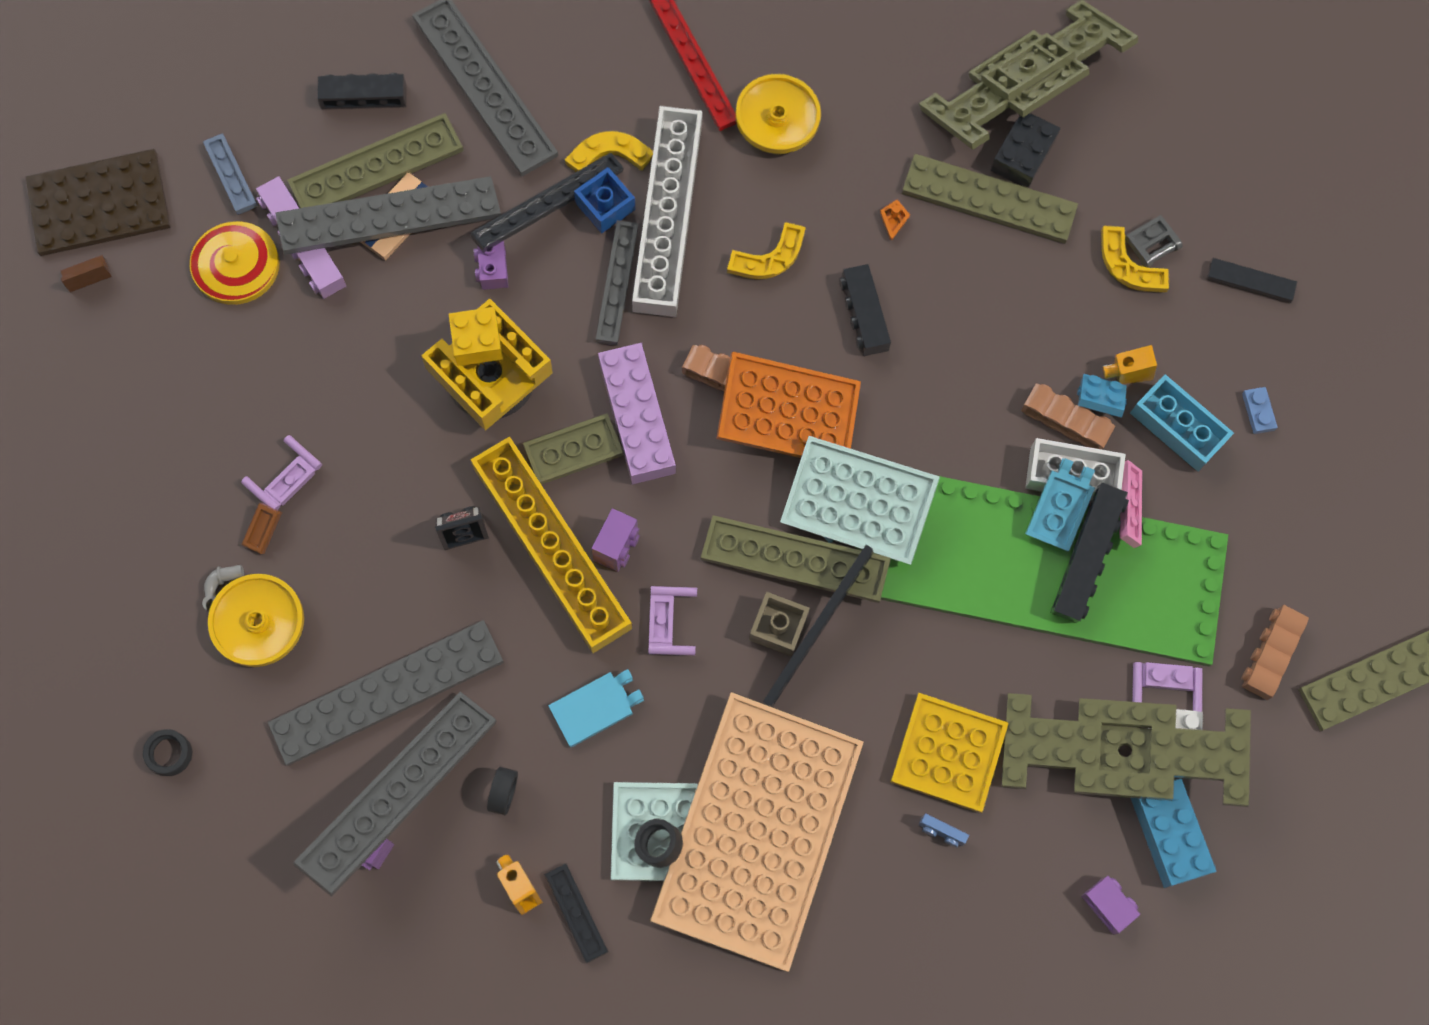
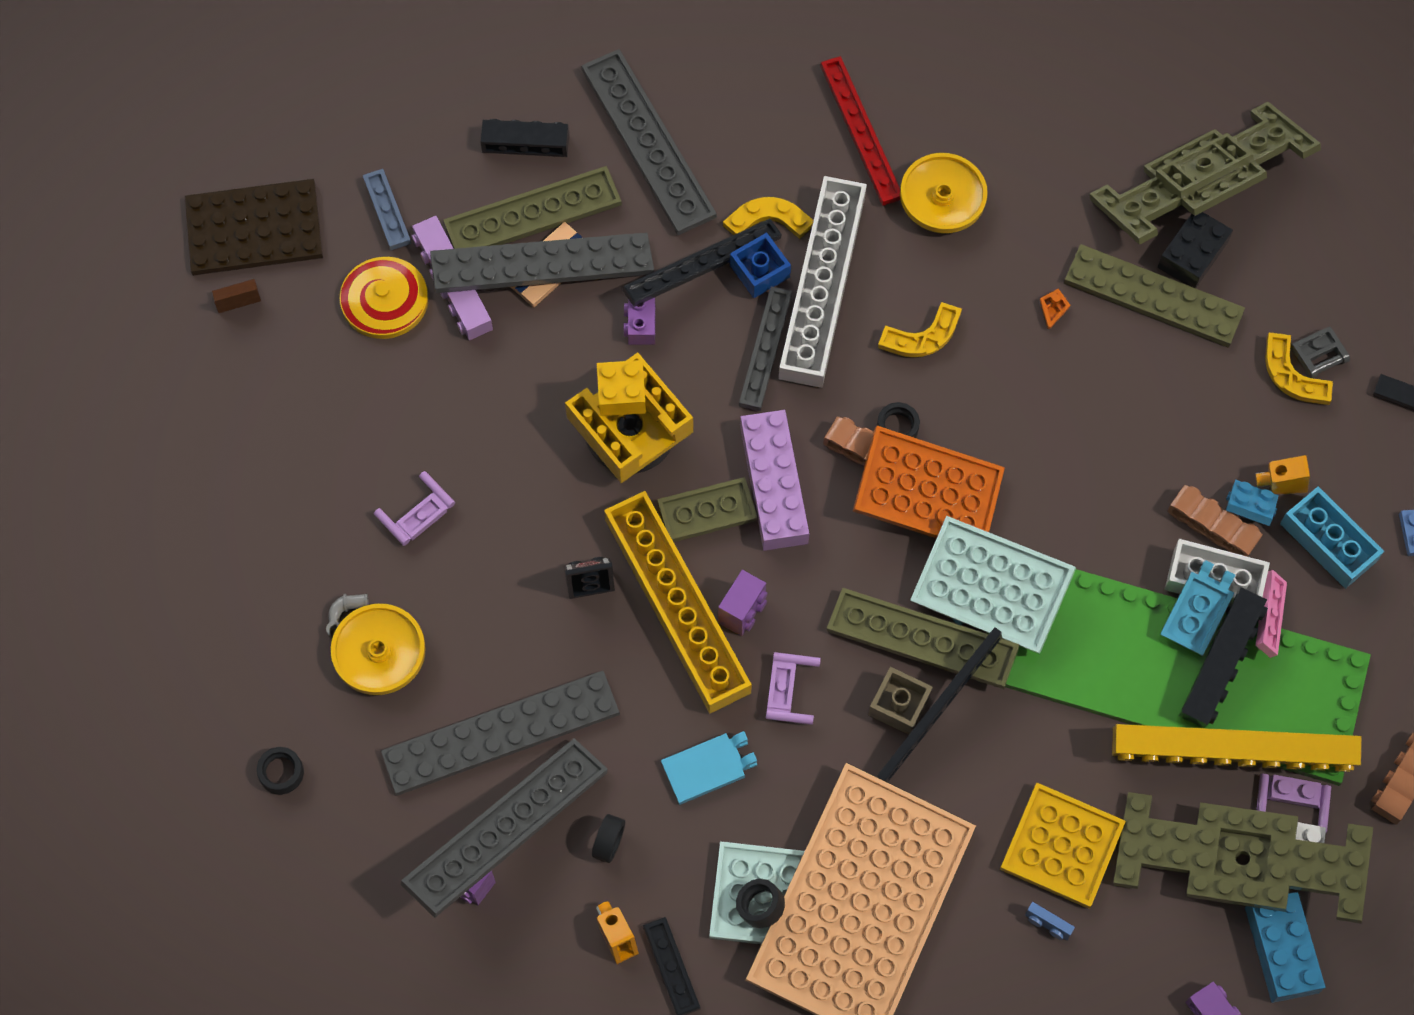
camera: 10 degrees right, 5 degrees down
dark orange tile [241,503,282,554] -> none
black brick [839,264,891,357] -> none
none -> black tyre [877,402,920,438]
none -> yellow brick [1112,724,1361,772]

